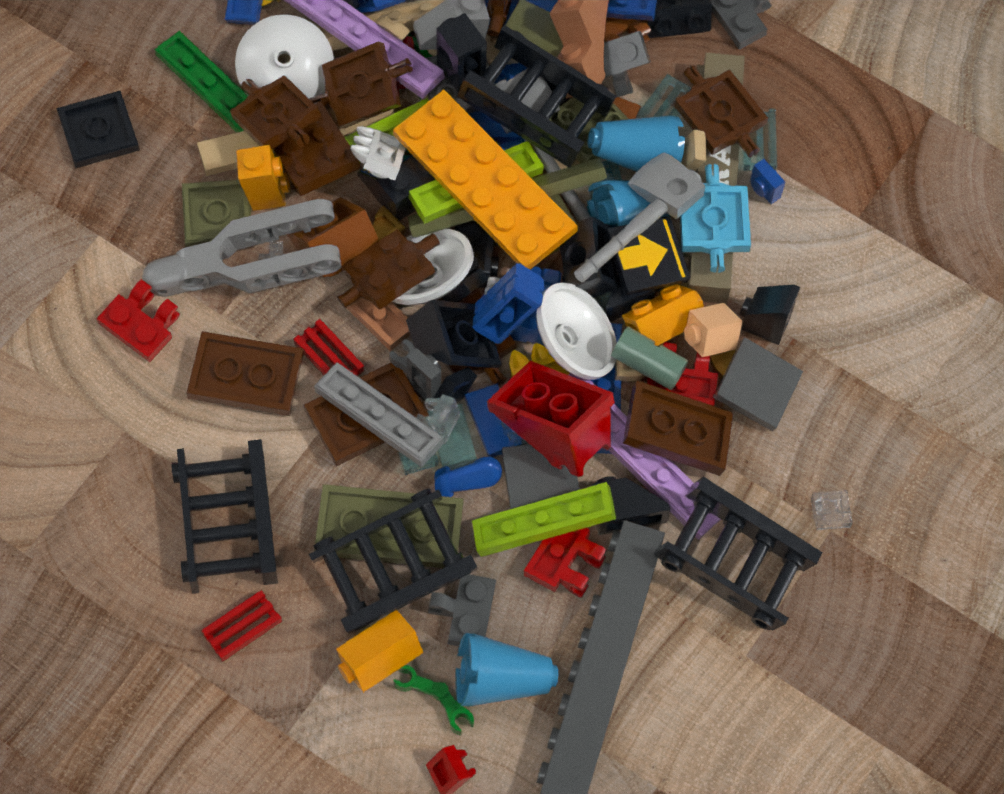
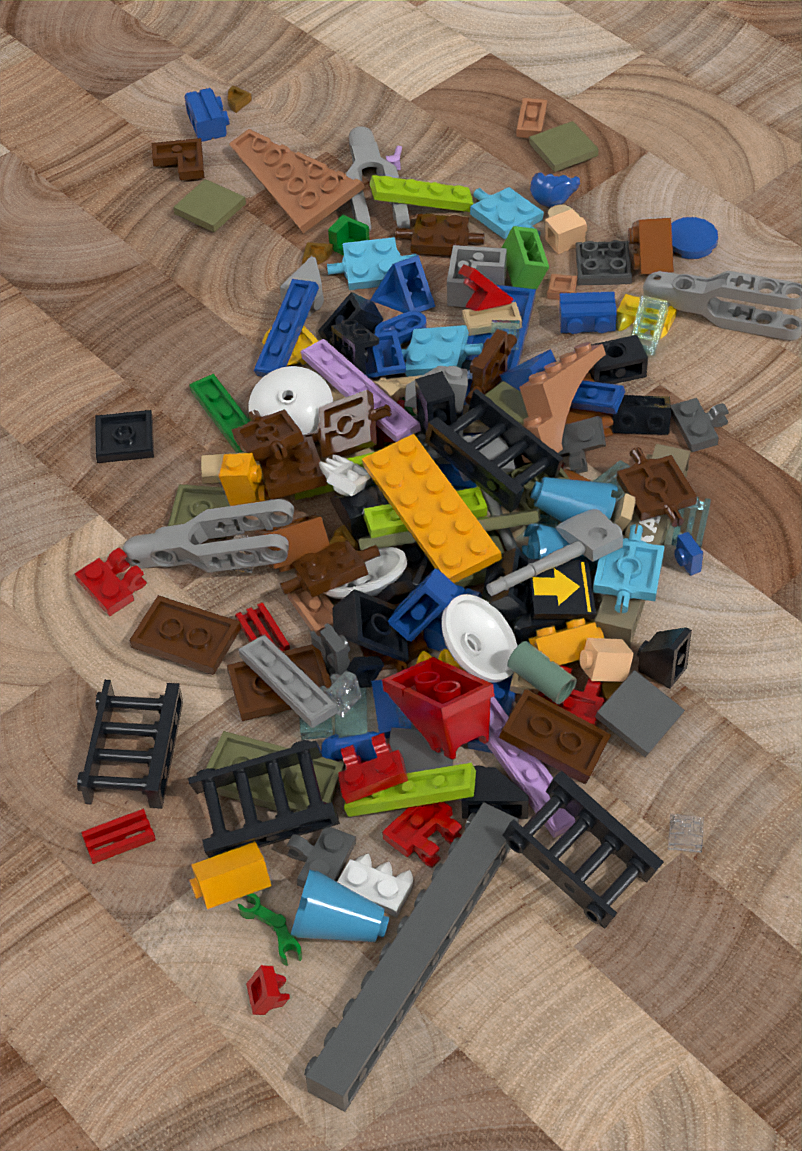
camera: 20 degrees right, 15 degrees down
none -> white plate [337,854,413,918]
none -> red plate [338,733,408,804]

